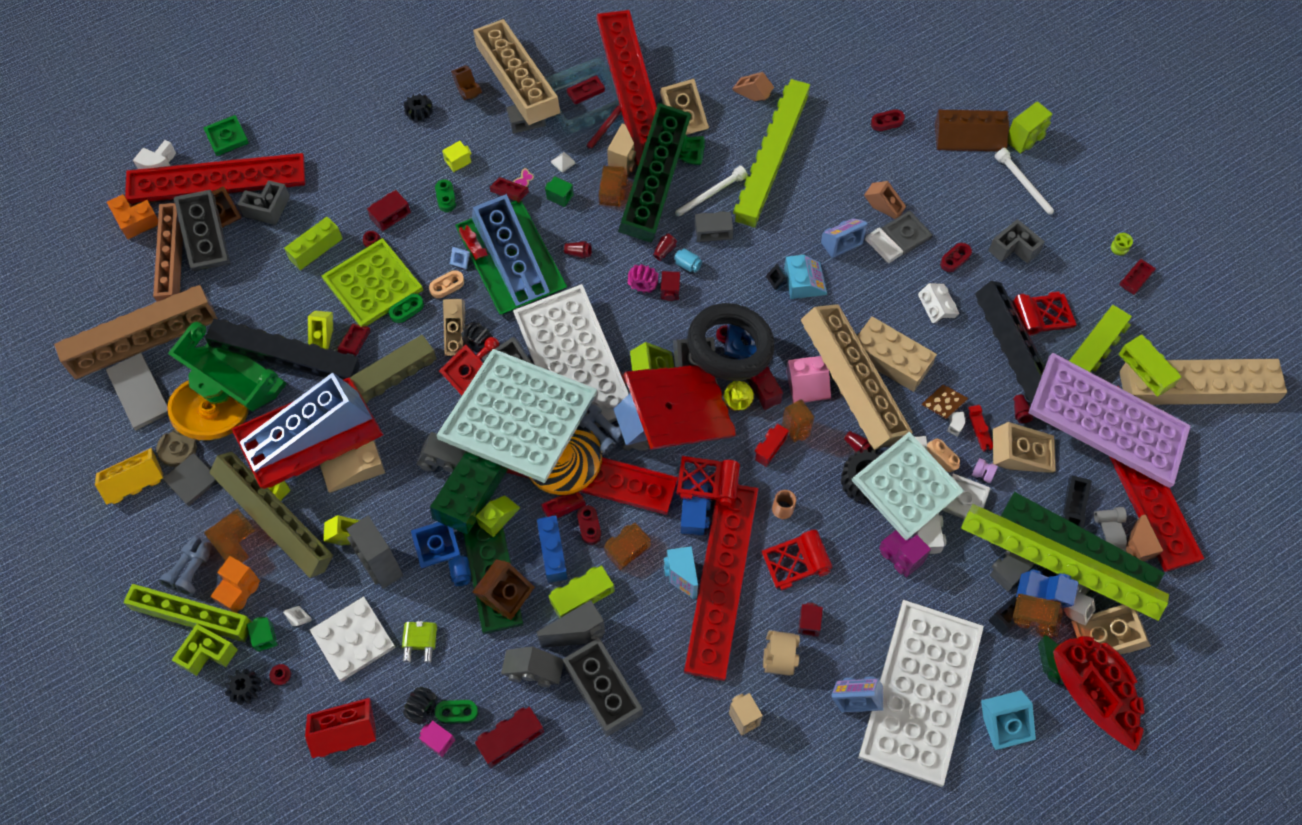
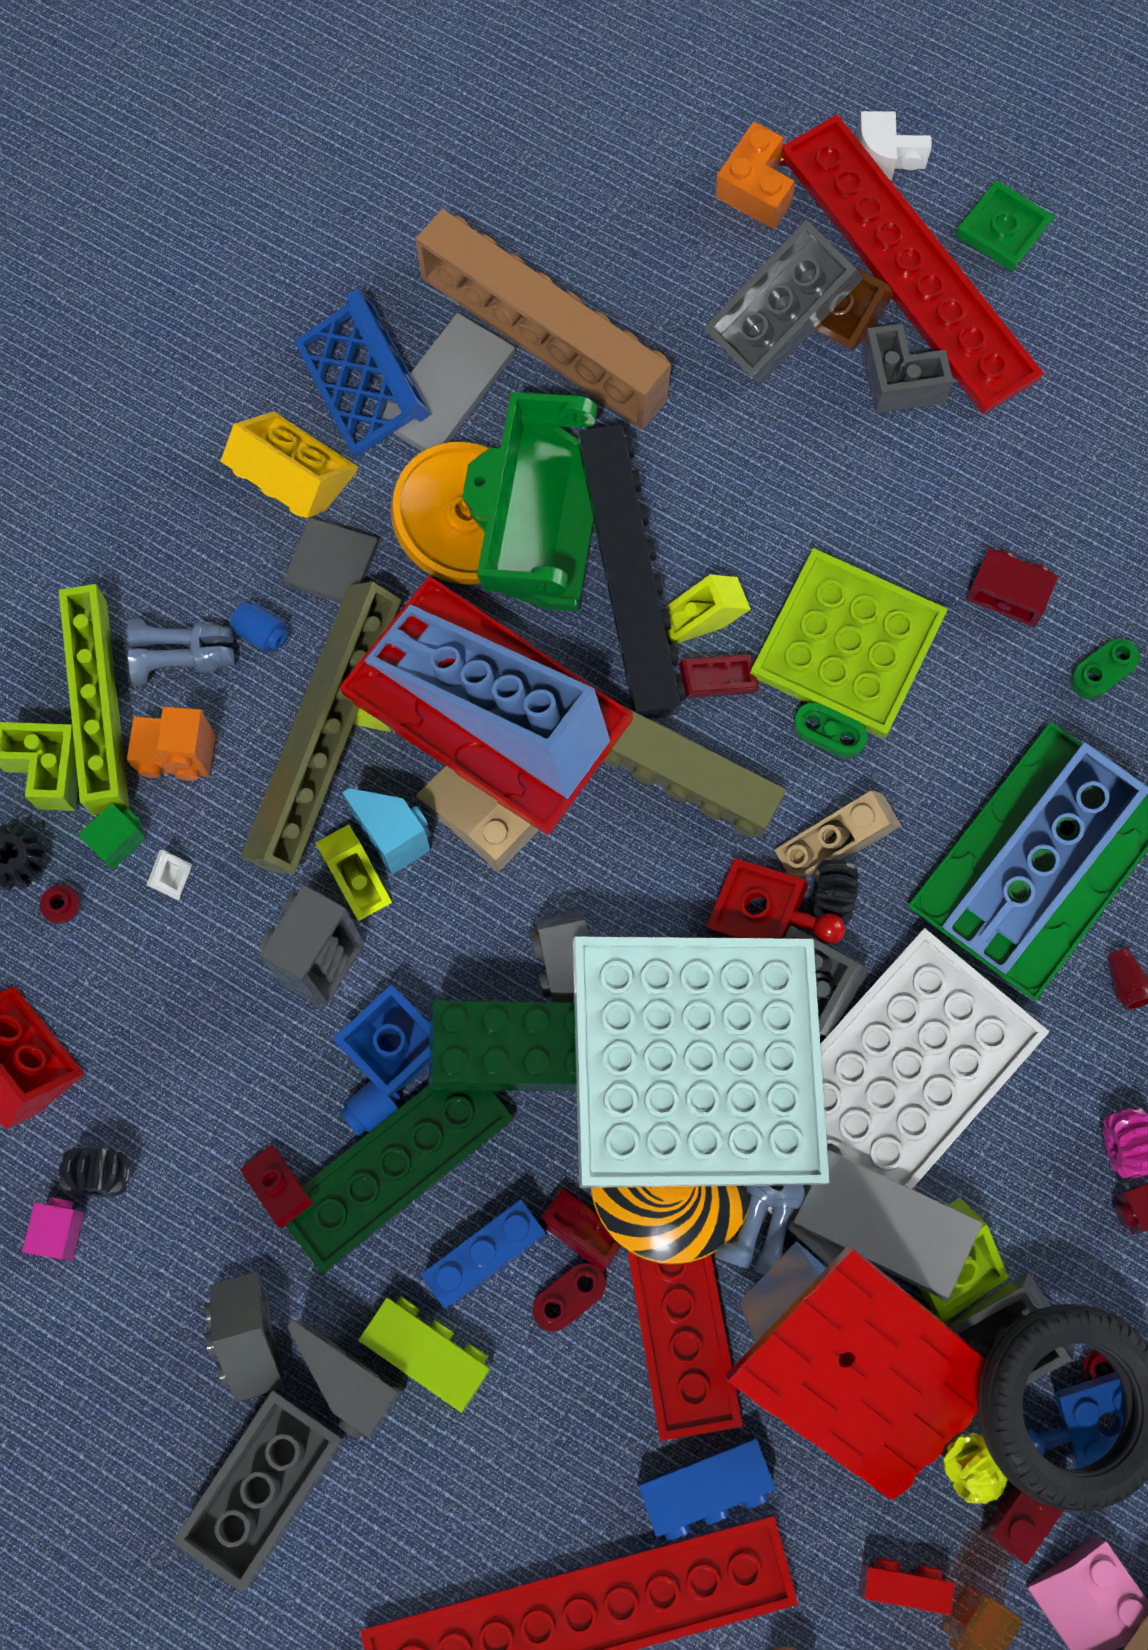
camera: 65 degrees right, 10 degrees up
nougat brick [153,203,183,301] -> none
dark tan tile [156,430,197,467] -> none
clear orange brick [204,508,255,563] -> none
lime brick [284,217,343,270] -> none
white plate [310,596,395,682] -> none
dark red plate [363,231,381,247] -> none
lime piece [402,621,437,663] -> none
light nougat plate [429,270,464,298] -> none
green plate [435,700,478,724] -> none
light blue slope [450,247,470,269] -> none
red piece [459,225,488,260] -> none
reddish brown slope [473,559,535,620] -> none
dark red brick [475,706,545,768] -> none
lime slope [476,495,520,537] -> none
clear orange brick [604,522,651,570] -> none
medium azure slope [663,547,698,599] -> none
red piece [676,456,740,506] -> none
none -> blue brick [230,601,288,653]
none -> dark red plate [240,1145,314,1229]
none -> blue fence [294,289,432,457]
none -> medium azure slope [342,788,432,875]
none -> light grey tile [793,1151,982,1301]

